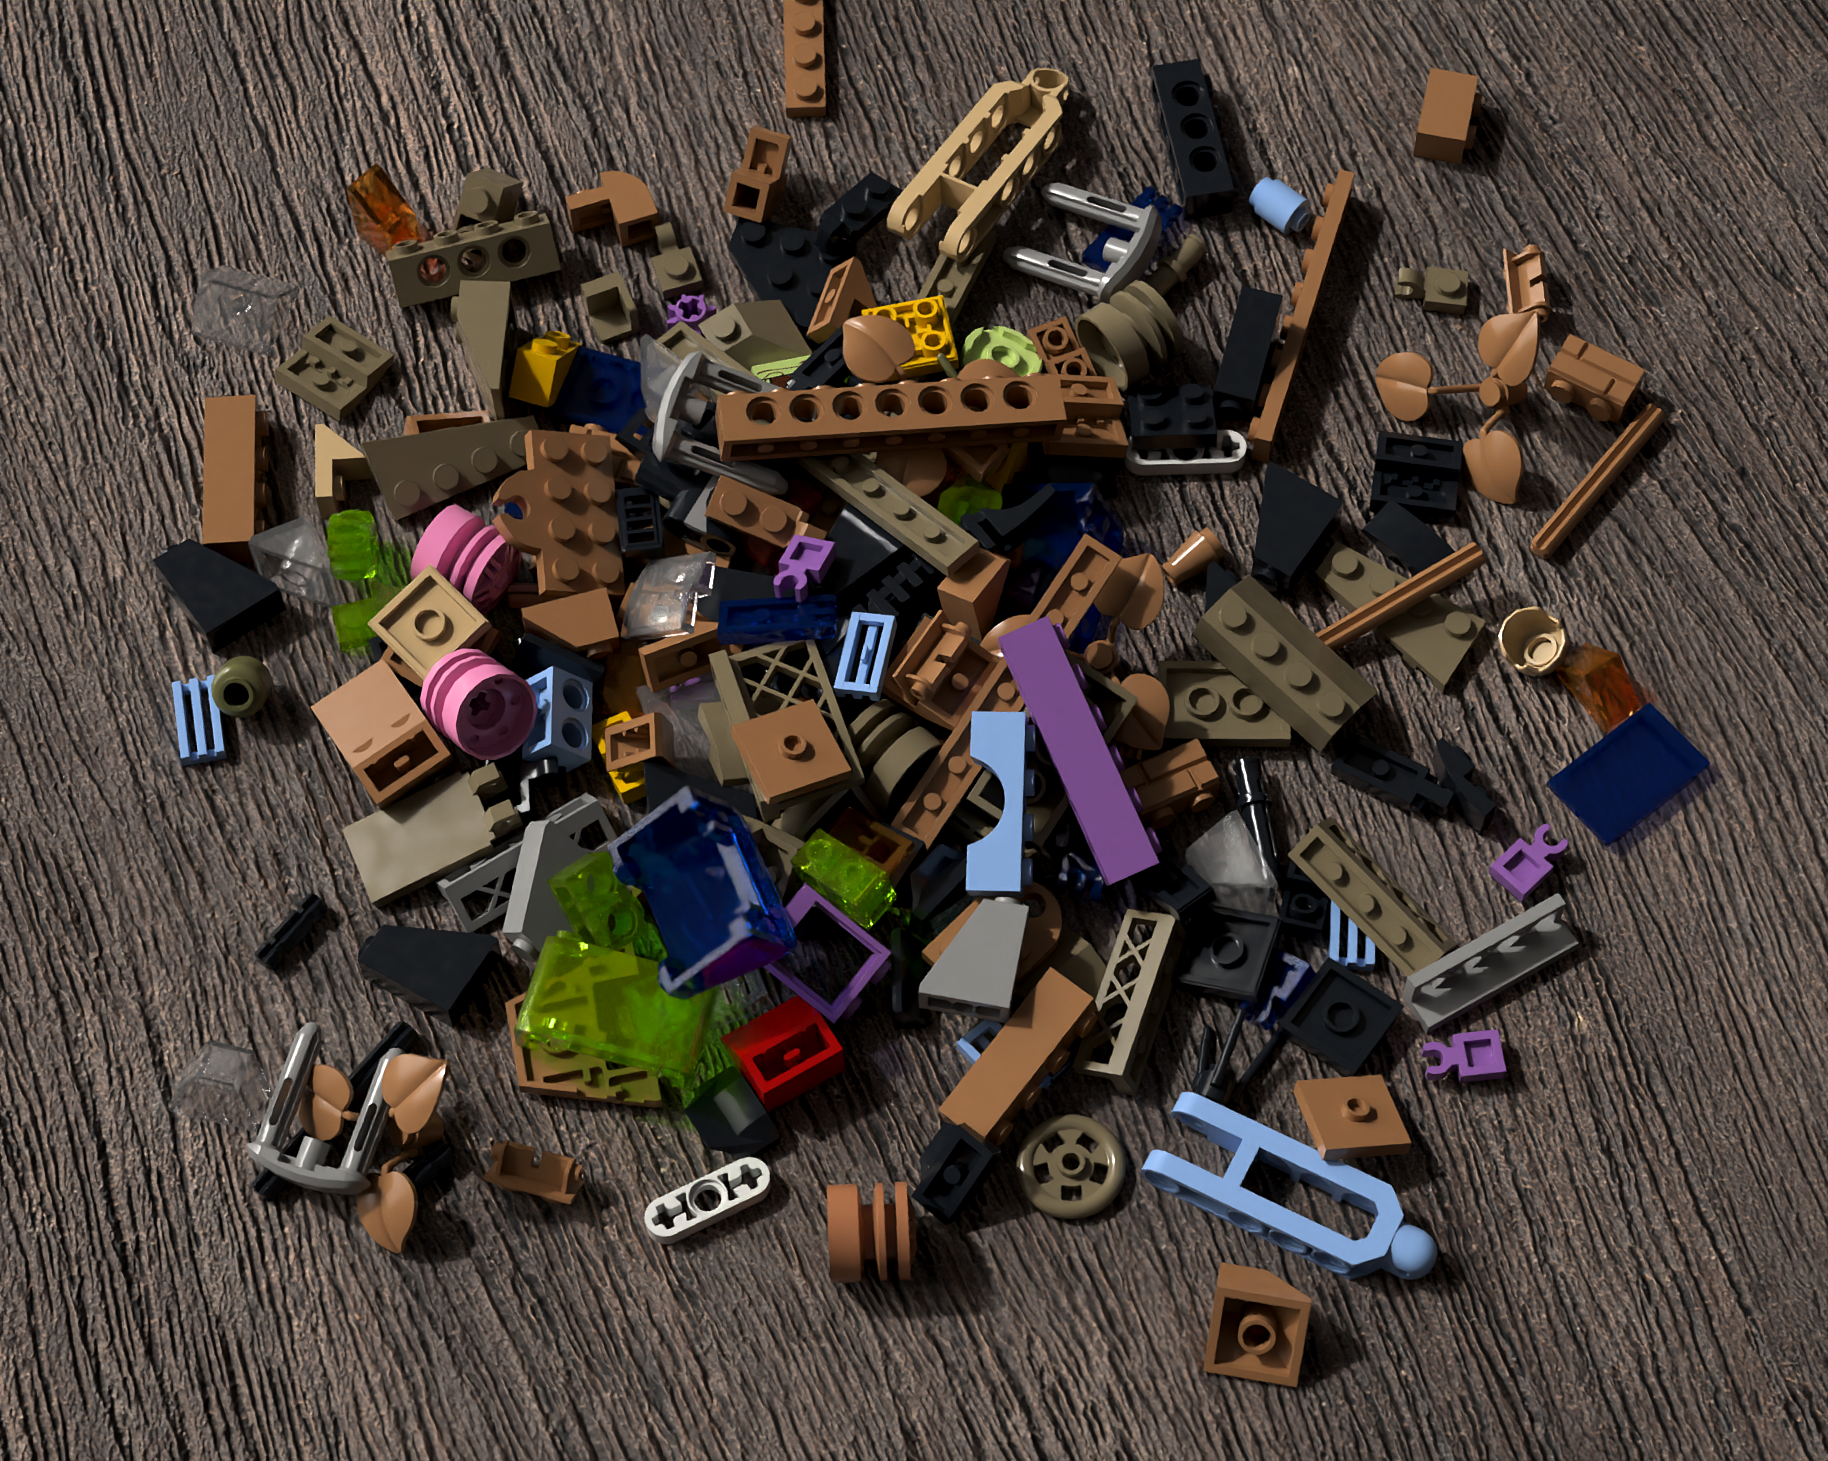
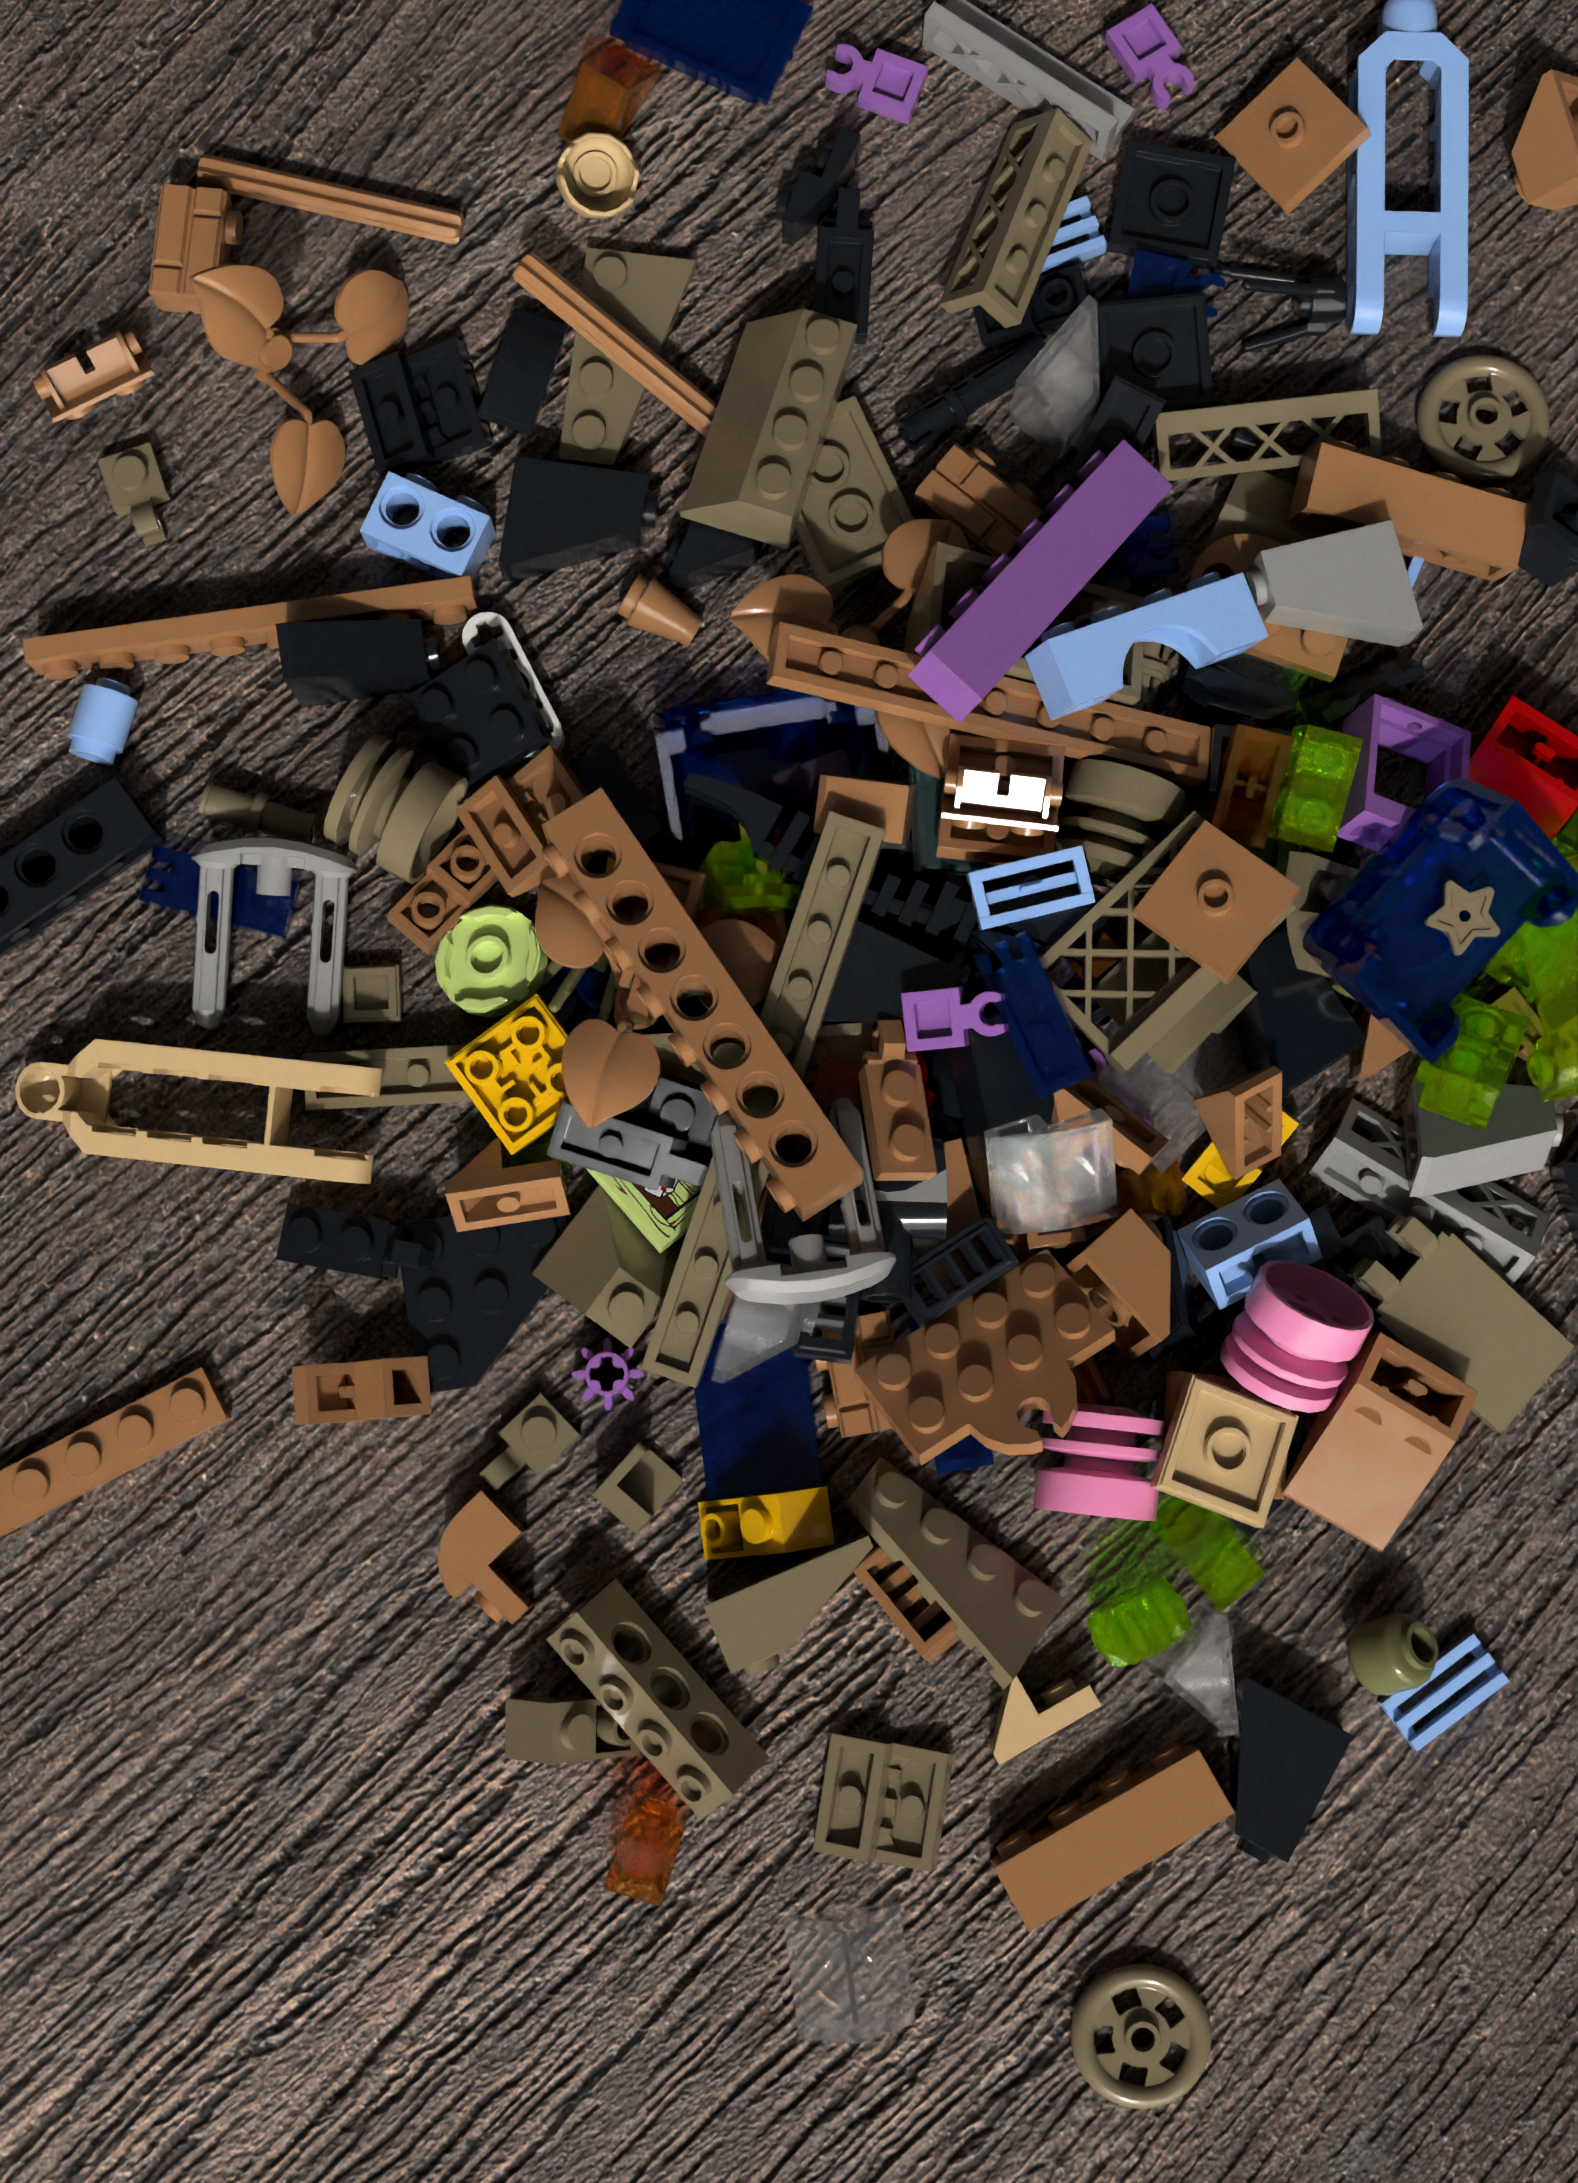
camera: 115 degrees left, 20 degrees up
none -> dark tan tile [343,964,403,1025]
none -> light blue brick [360,471,496,581]
none -> dark tan plate [1070,1963,1212,2109]
none -> dark tan plate [1424,880,1500,956]

